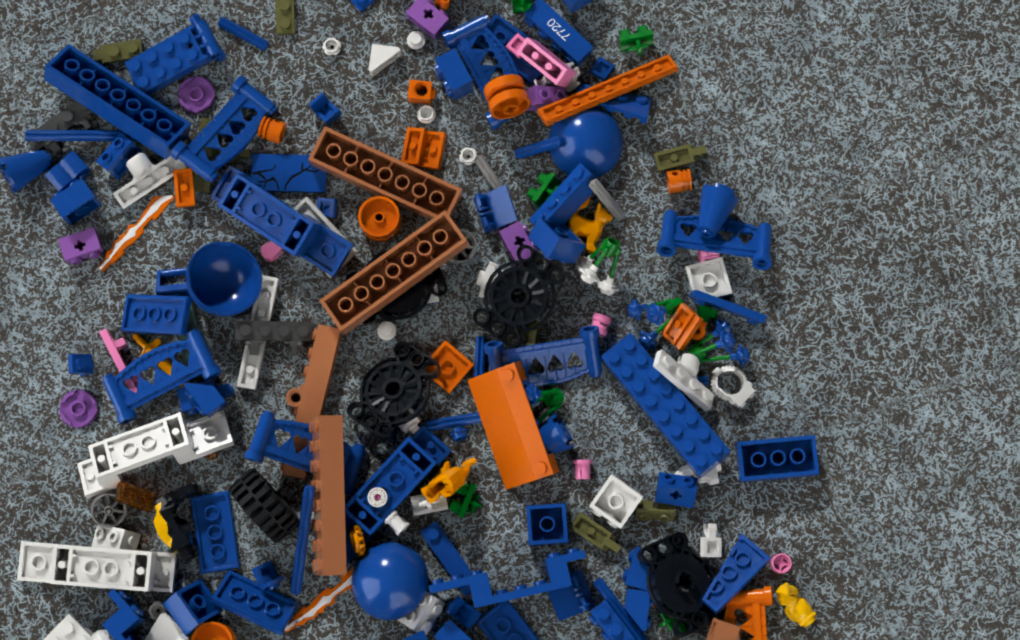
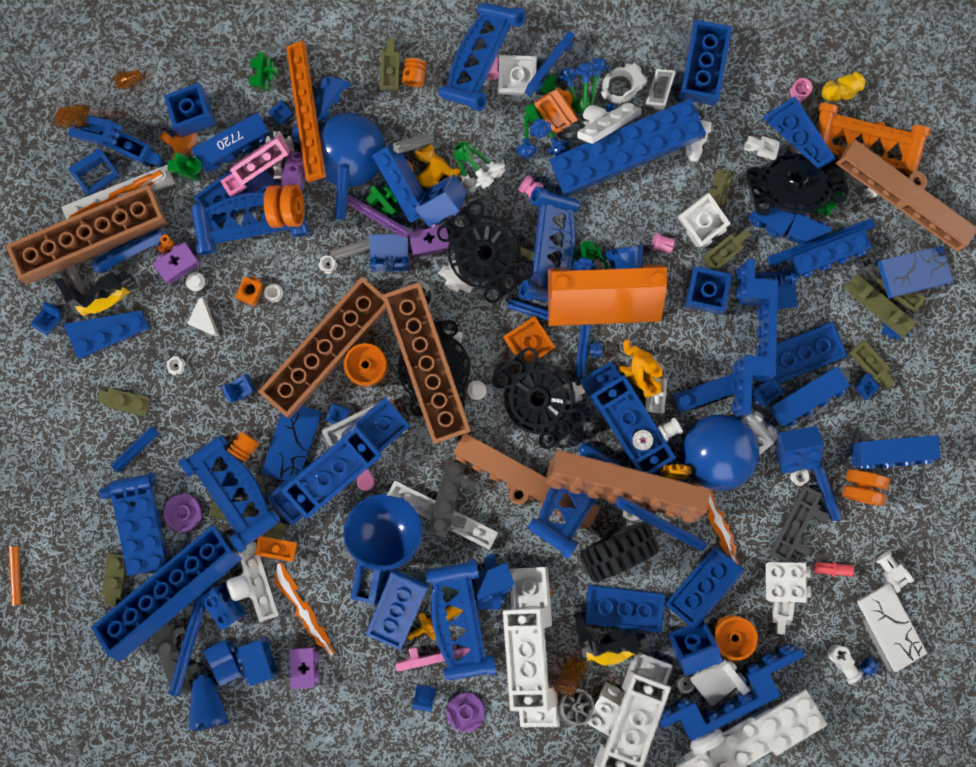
camera: 80 degrees left, 5 degrees up
blue bracket [252,560,285,591] -> none
orange slope [401,127,447,170] -> none
blue brick [434,48,474,101] -> none
green hips [448,483,483,518] -> none
blue brick [655,472,698,508] -> none
blue cone [698,183,739,238] -> none
none -> medium lavender axle [347,194,410,238]
none -> slope [646,69,675,110]

